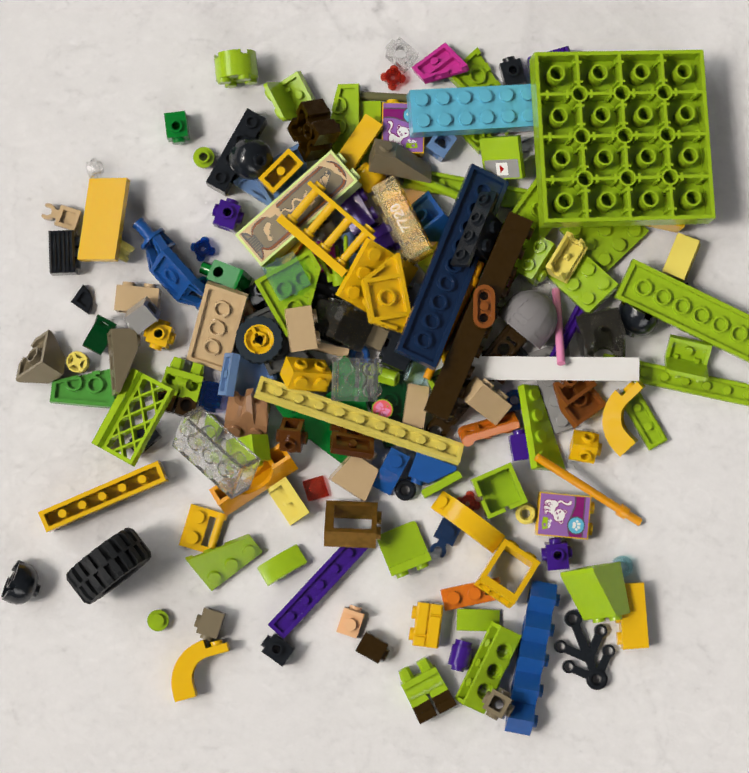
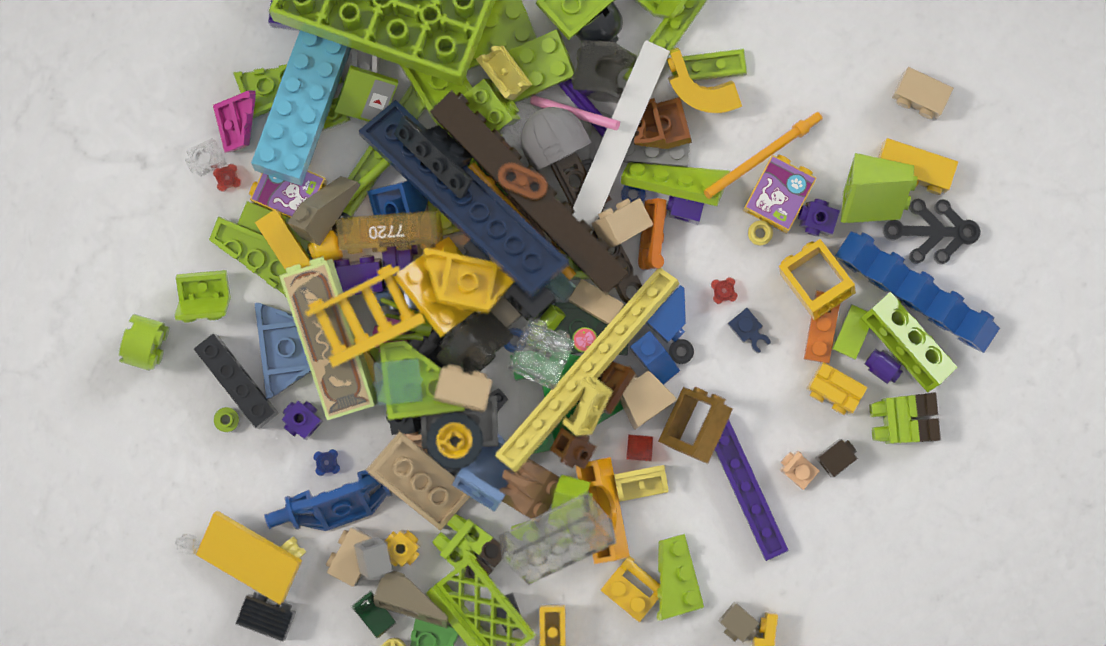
camera: 65 degrees left, 0 degrees up
tan plate [41,203,82,232] -> none
black tile [71,285,93,314] -> none
green brick [164,111,190,145] -> none
green torso [199,260,252,293] -> none
clear blue brick [199,380,224,413] -> none
black cylinder [229,137,273,180] -> none
lime slope [257,544,307,586] -> none
yellow brick [258,148,304,195] -> none
black brick [261,633,295,667] -> none
yellow brick [280,356,333,392] -> none
dark brown brick [287,99,341,162] -> none
tan tile [311,342,350,358] -> none
dark tan piece [316,220,339,241] -> none
olive bar [361,91,407,103] -> none
lime bracket [377,521,432,579] -> none
lime tile [421,470,462,498] -> none
medium blue brick [424,135,457,162] -> none
yellow arch [430,491,505,553] -> none
lime piece [470,462,528,519] -> none
dark tan brick [482,688,515,721] -> none
black brick [499,56,527,85] -> none
yellow brick [569,429,602,464] -> none
clear light blue plate [612,556,633,577] -> none
none -> light yellow hinge [563,376,612,436]
none -> tan brick [892,67,954,119]

